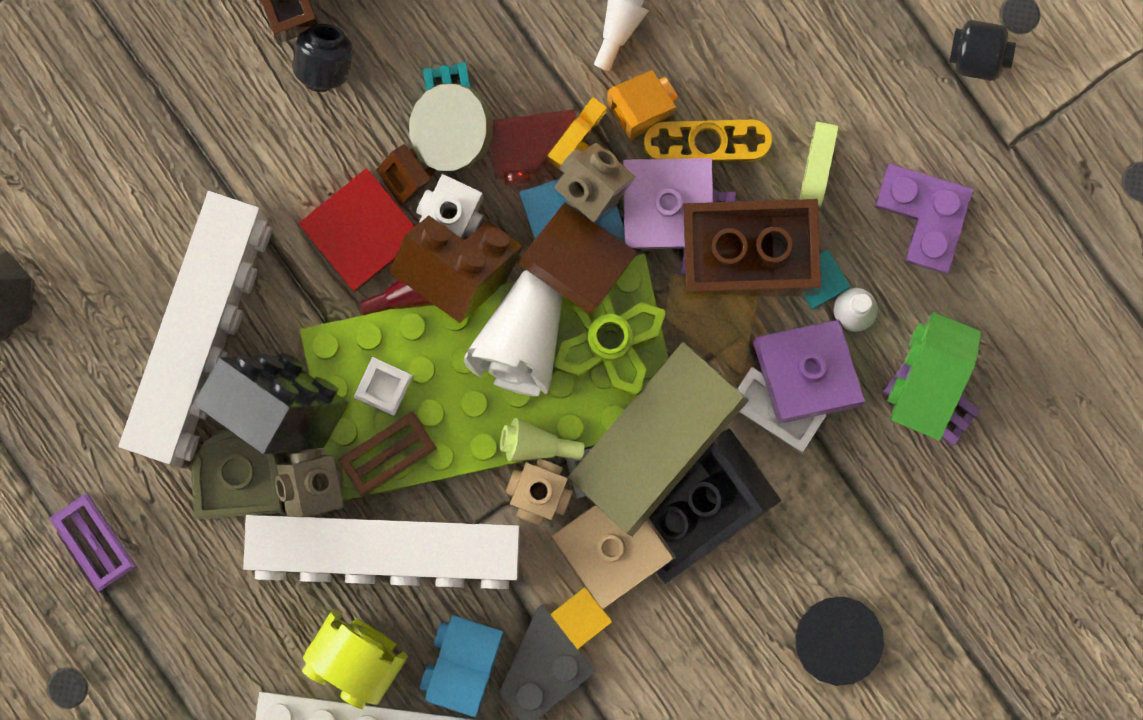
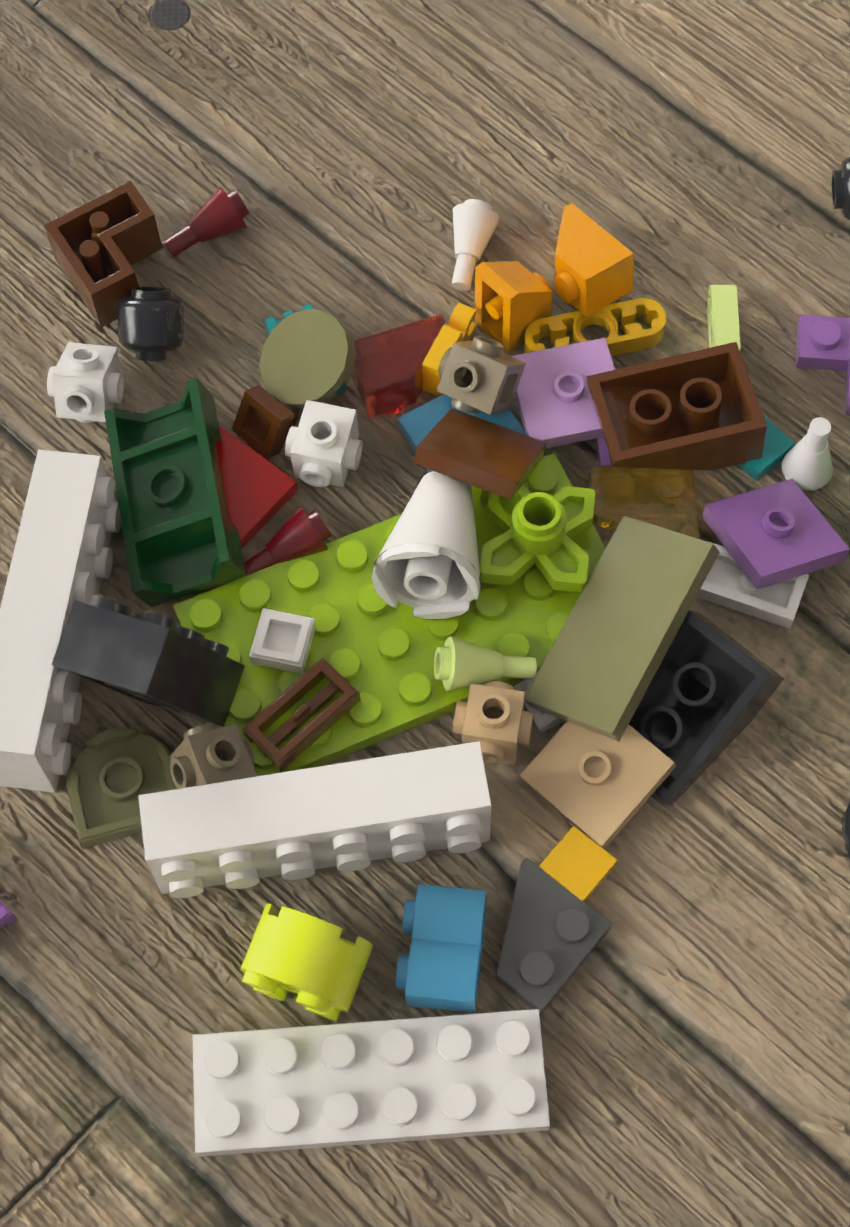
camera: 10 degrees left, 20 degrees down
reddish brown brick [389,215,523,323] -> none
none -> white brick [47,342,124,423]
none -> dark green piece [104,378,246,607]
none -> light orange slope [554,203,634,317]

